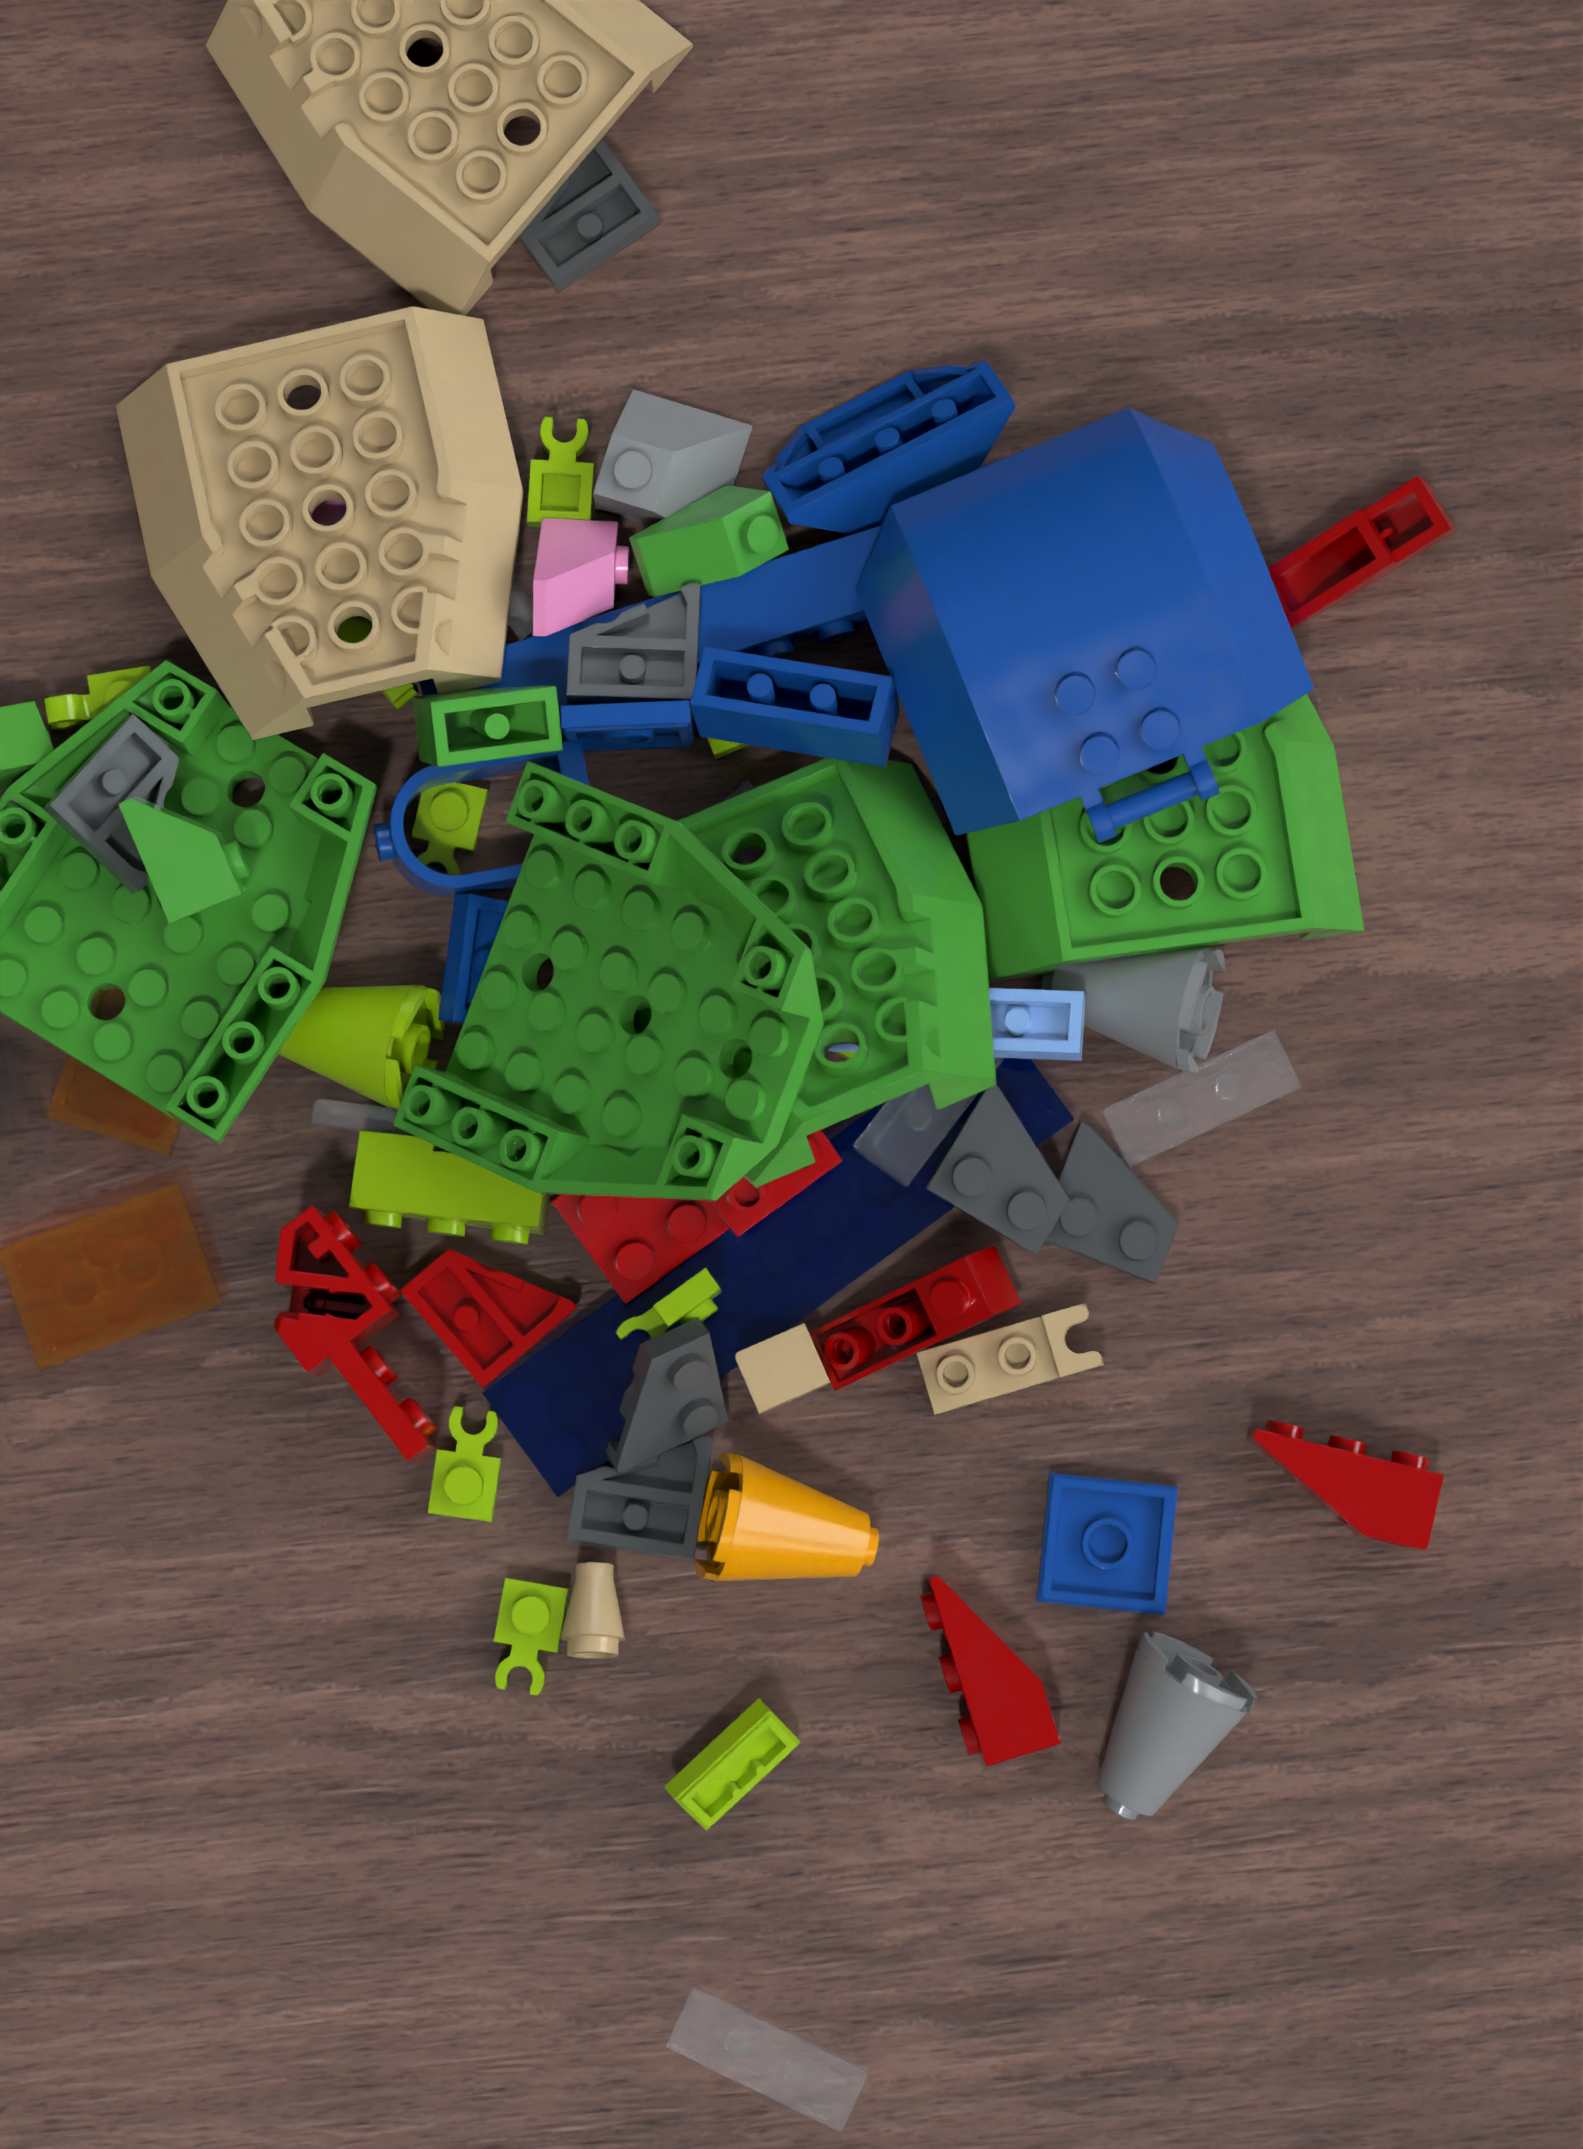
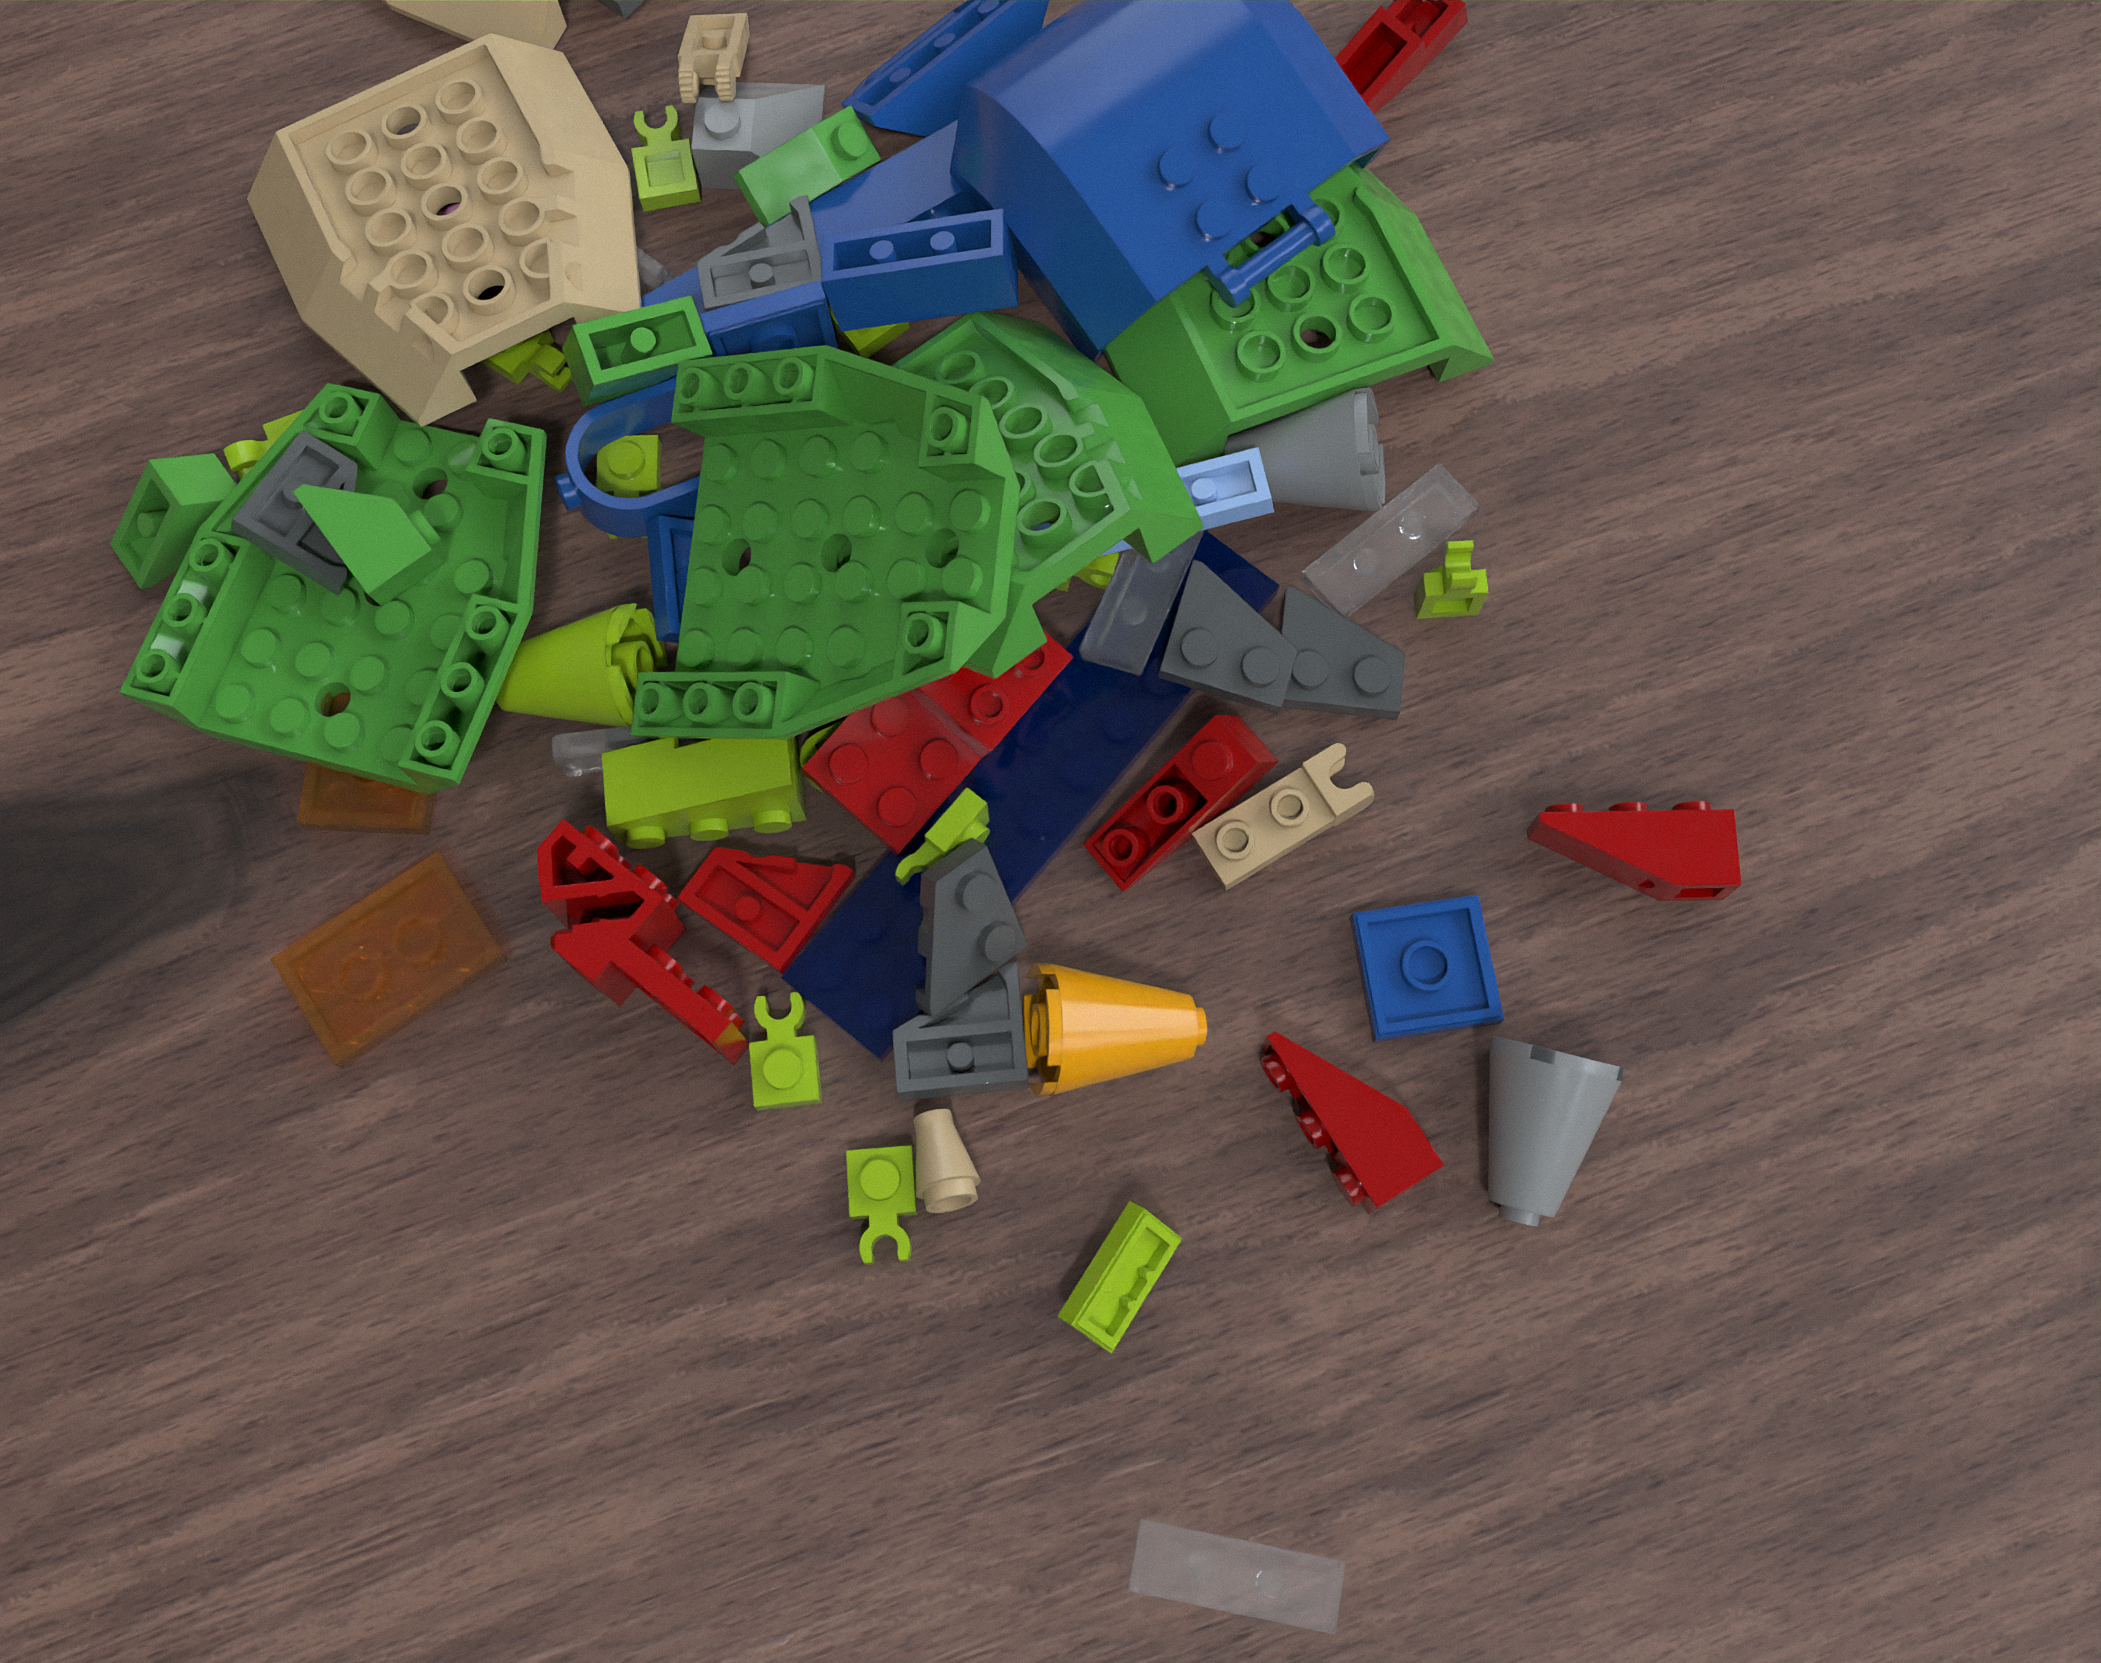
camera: 10 degrees left, 10 degrees down
bright pink slope [533,518,630,637] -> none
tan panel [735,1323,830,1415] -> none
none -> tan hinge [678,13,750,103]
none -> lime plate [1414,540,1489,619]

